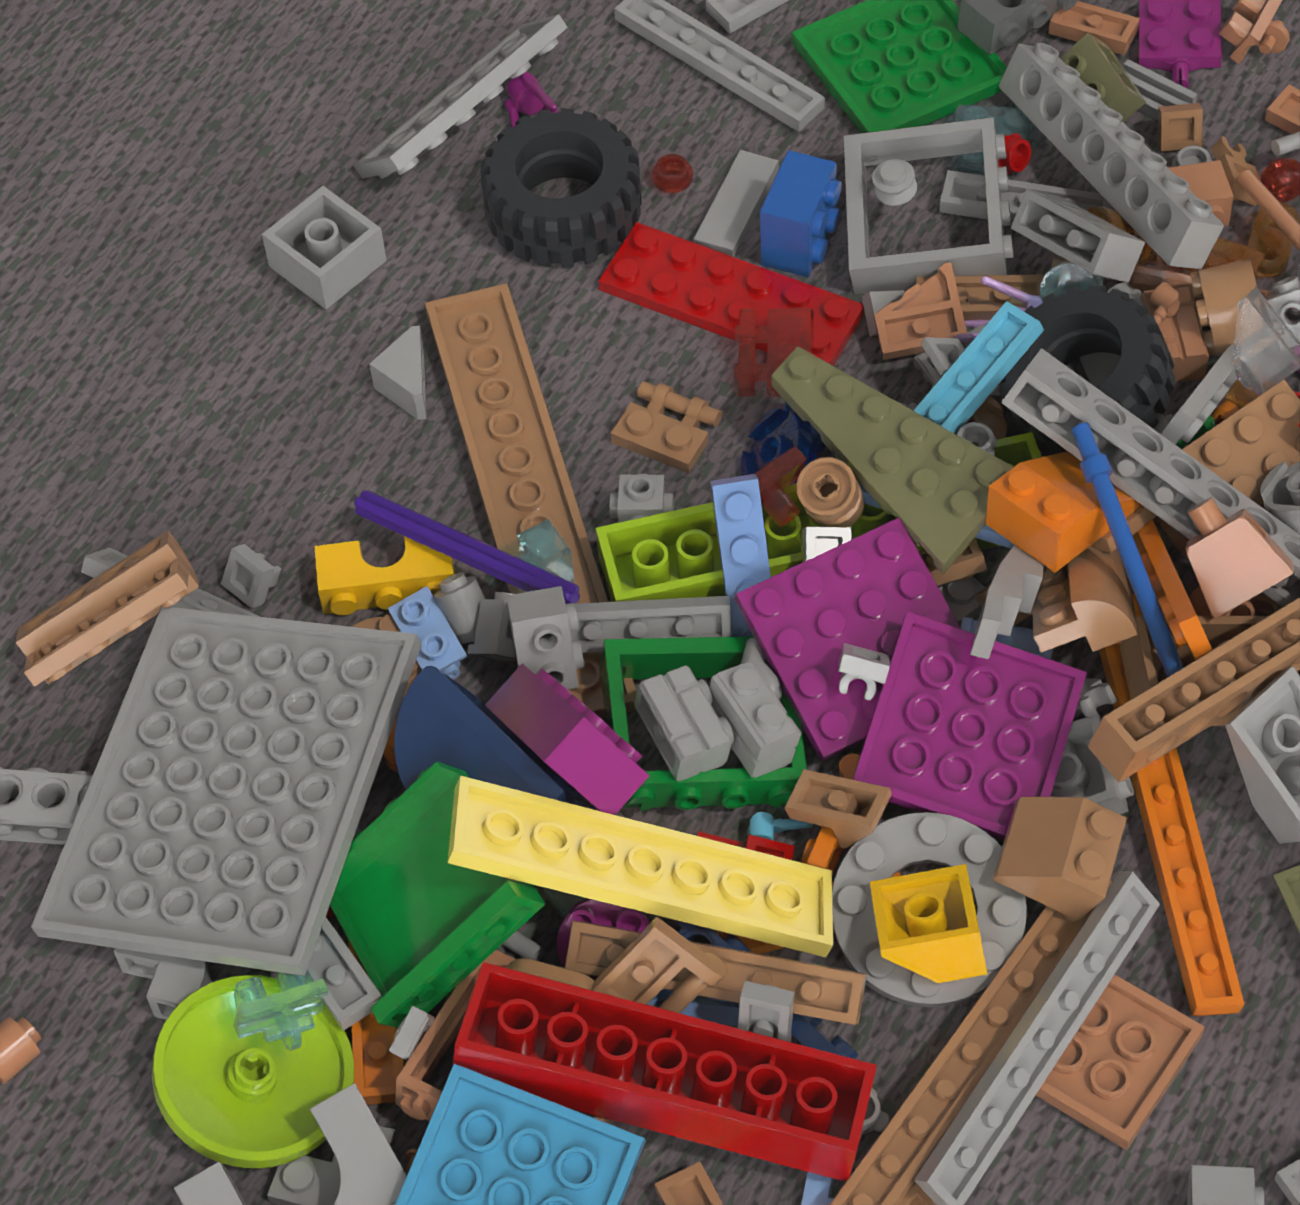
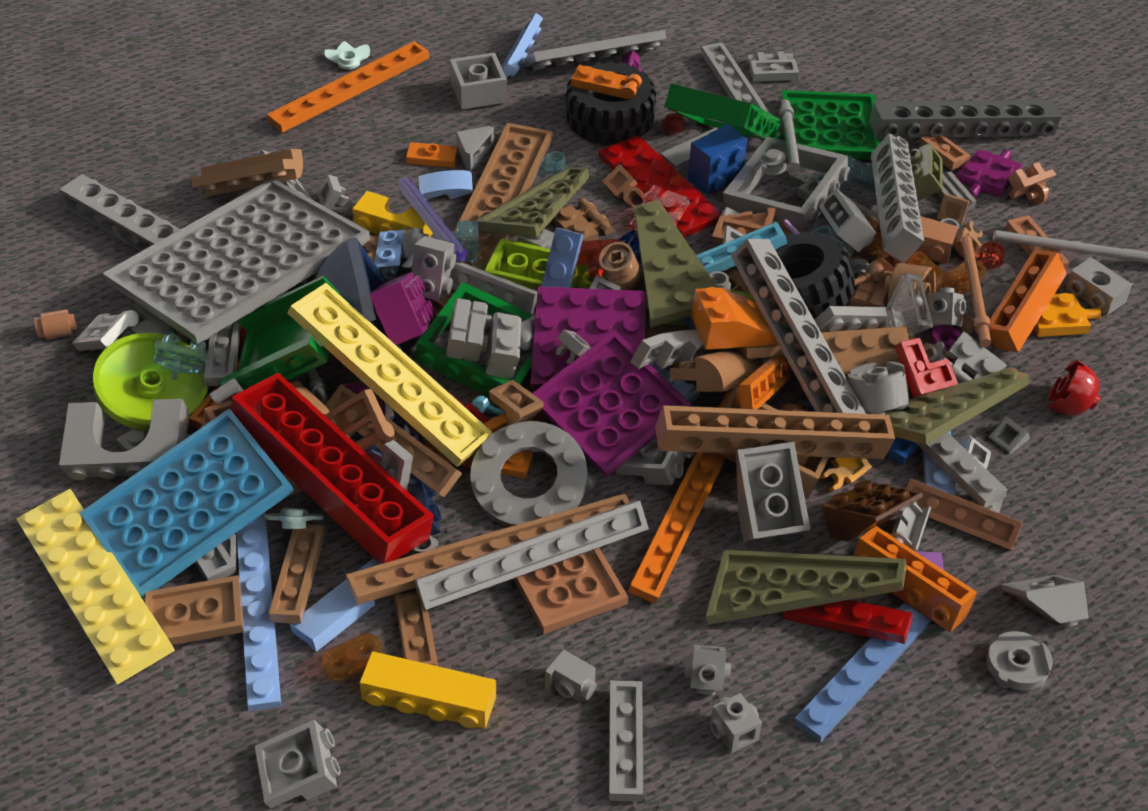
camera: 25 degrees right, 10 degrees down
yellow slope [869,864,987,983] -> none
medium nougat slope [993,797,1127,921] -> none
red plate [999,133,1031,174] -> none
blue bar [1071,423,1184,678] -> none
torso [1185,497,1294,619] -> none
none -> white plate [72,310,139,351]
none -> light aqua plate [263,507,324,529]
none -> orange plate [267,41,429,133]
none -> light aqua plate [325,41,370,70]
none -> orange plate [406,142,458,168]
none -> light blue slope [419,170,473,200]
none -> olive wing [476,167,589,237]
none -> light blue plate [502,13,543,78]
none -> clear light blue plate [543,151,568,173]
none -> orange plate [571,65,642,99]
none -> nougat plate [602,165,644,208]
none -> green window [664,83,781,140]
none -> light grey bar [779,100,800,172]

